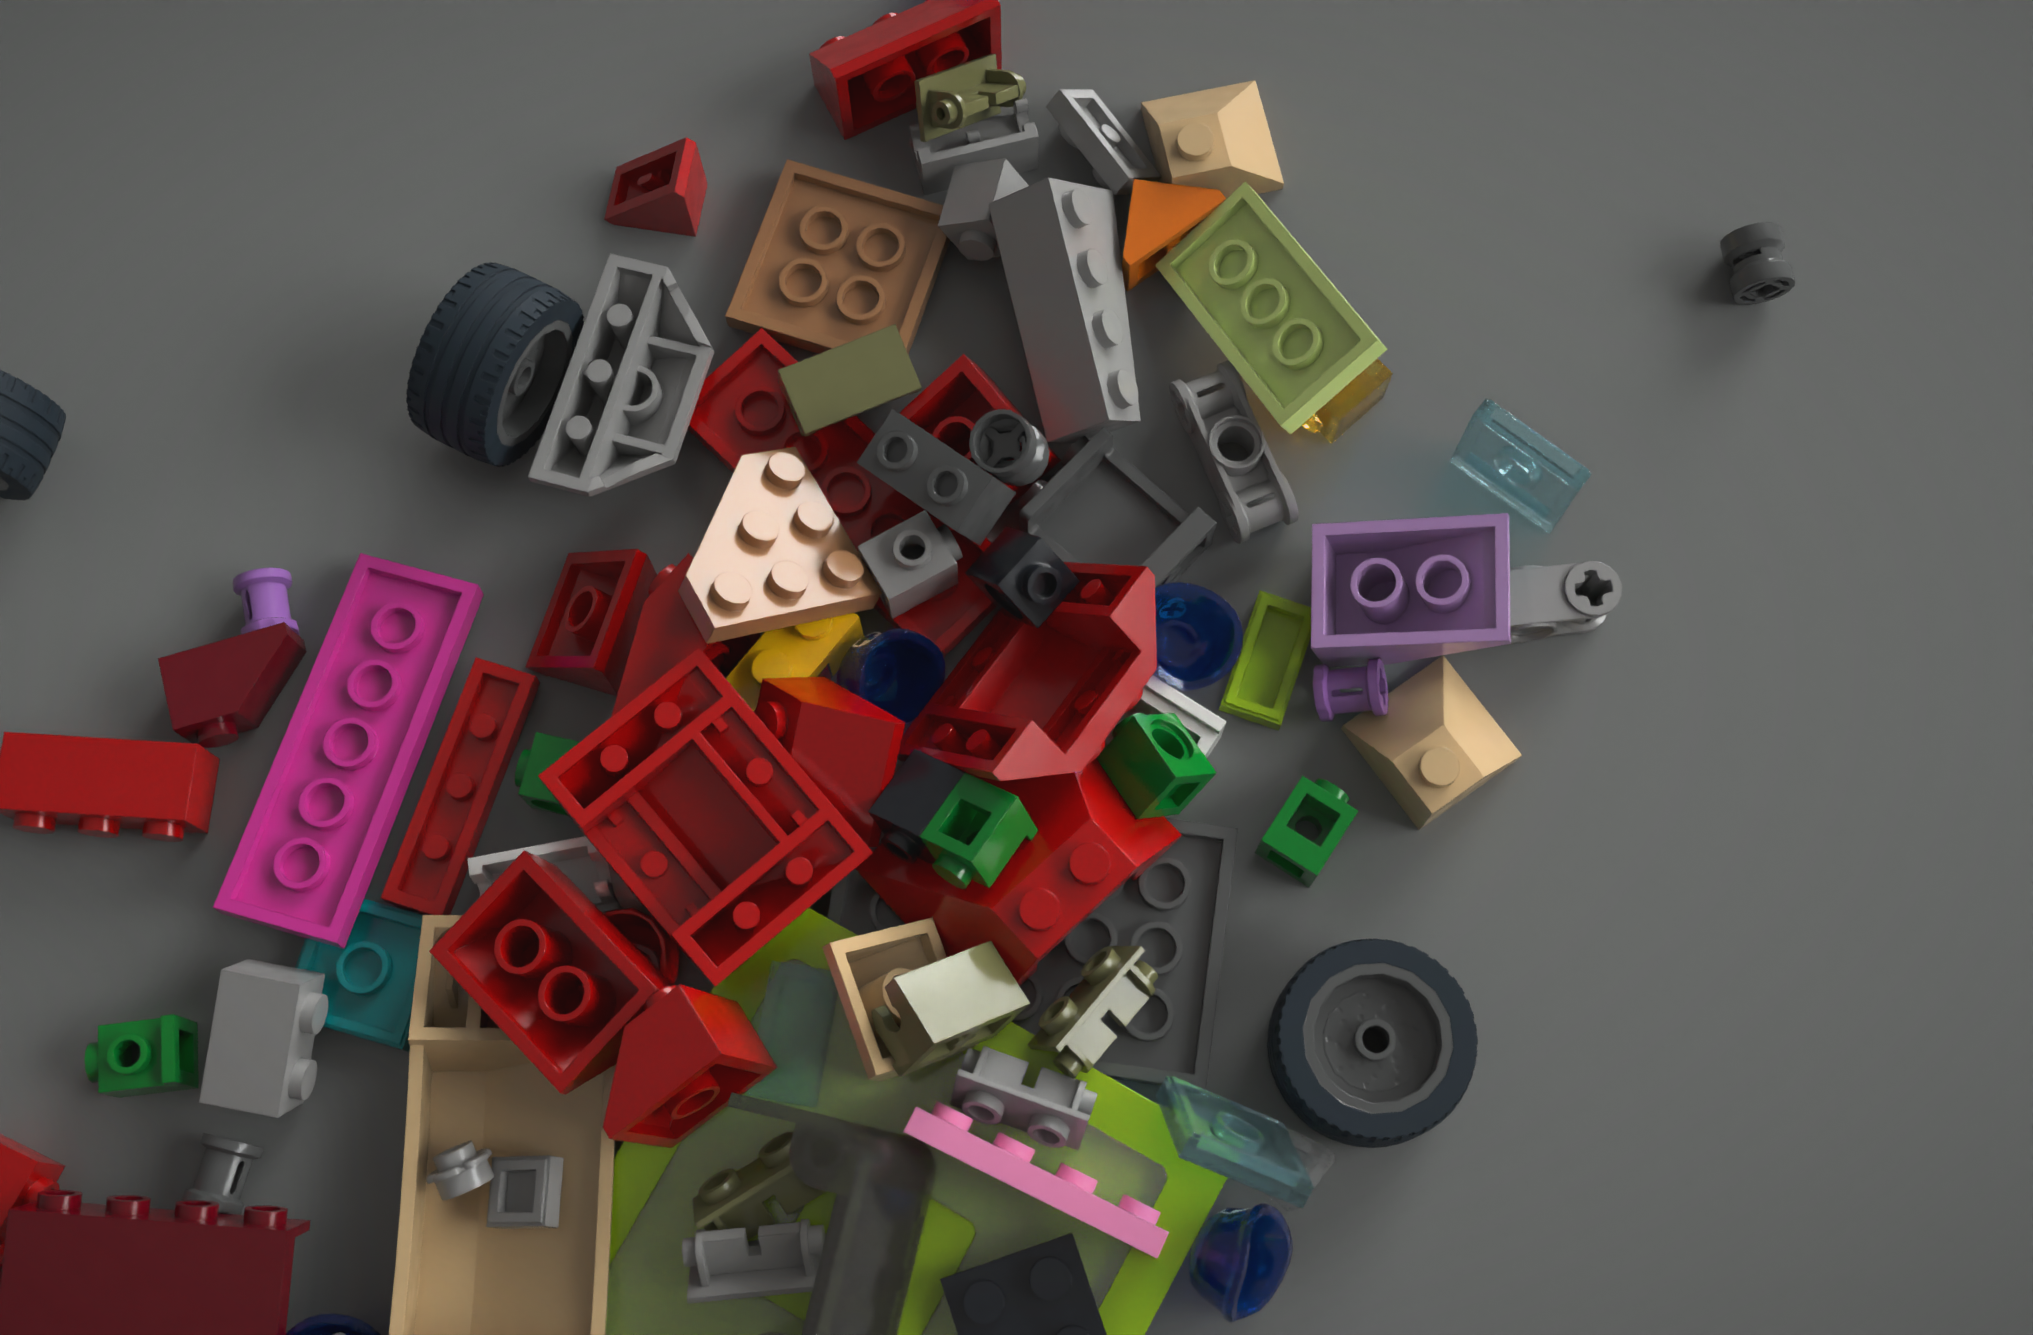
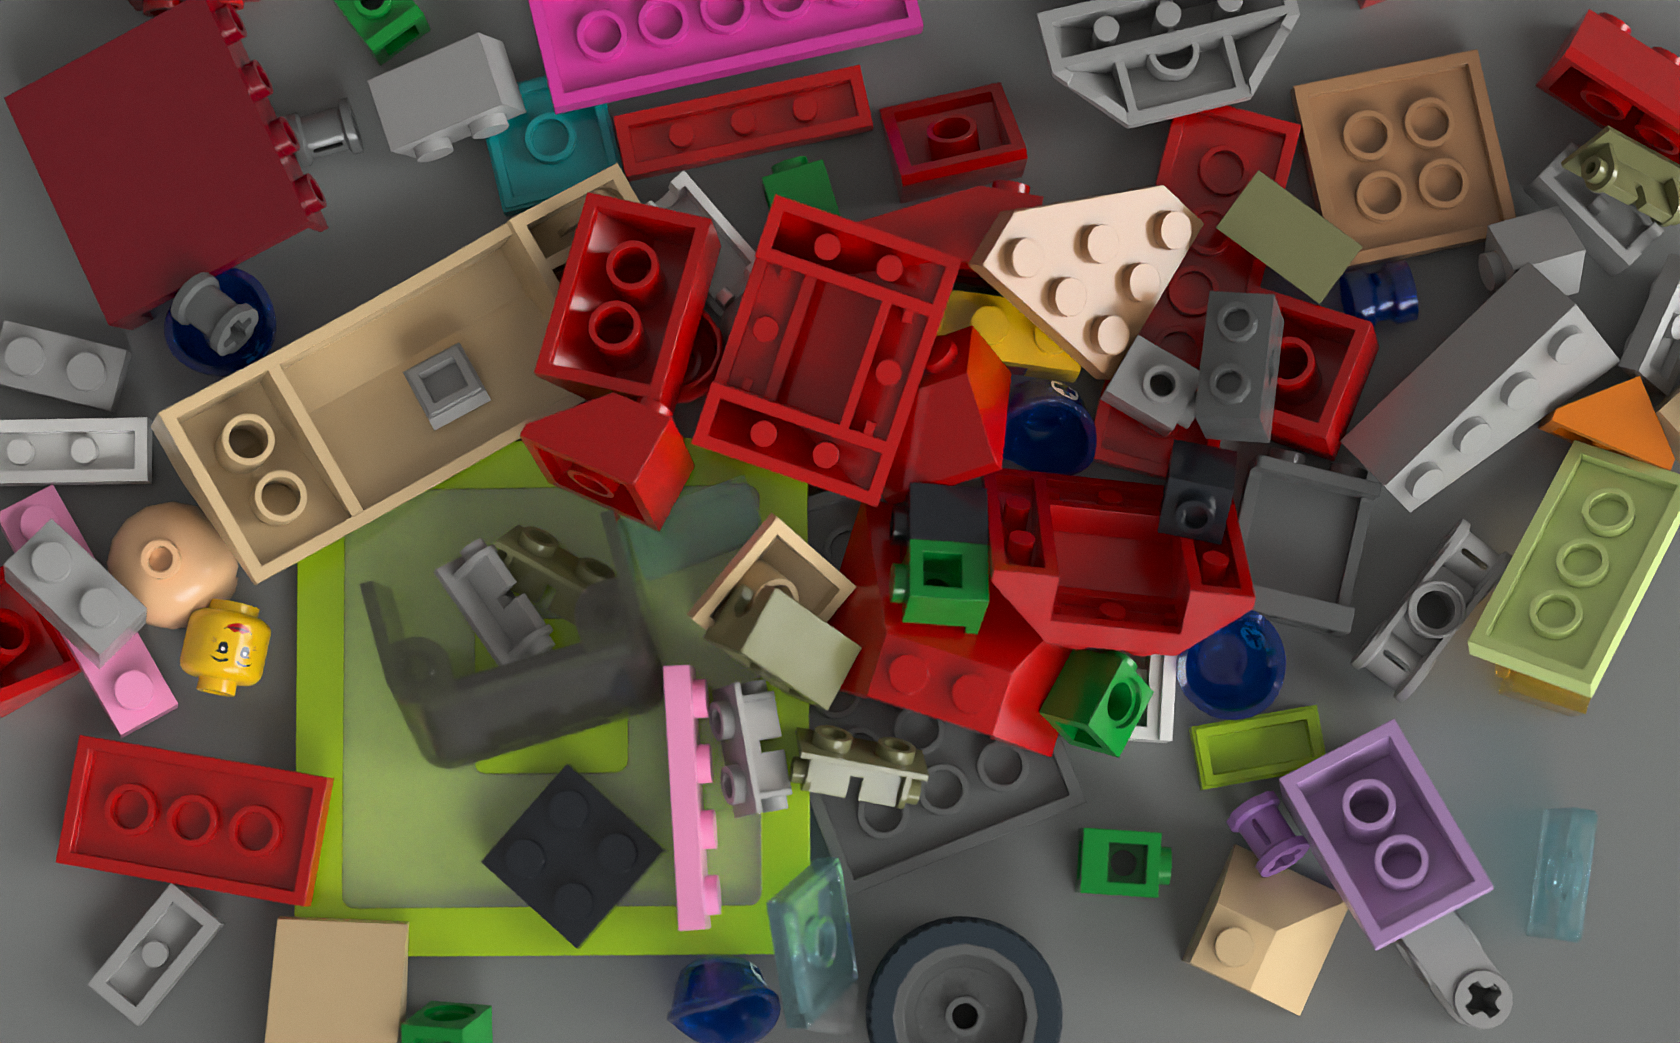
camera: 55 degrees right, 10 degrees up
light grey plate [426,1141,494,1200] -> none
dark grey wheel [969,409,1050,487] -> none
none -> clear blue wheel [1339,259,1419,328]

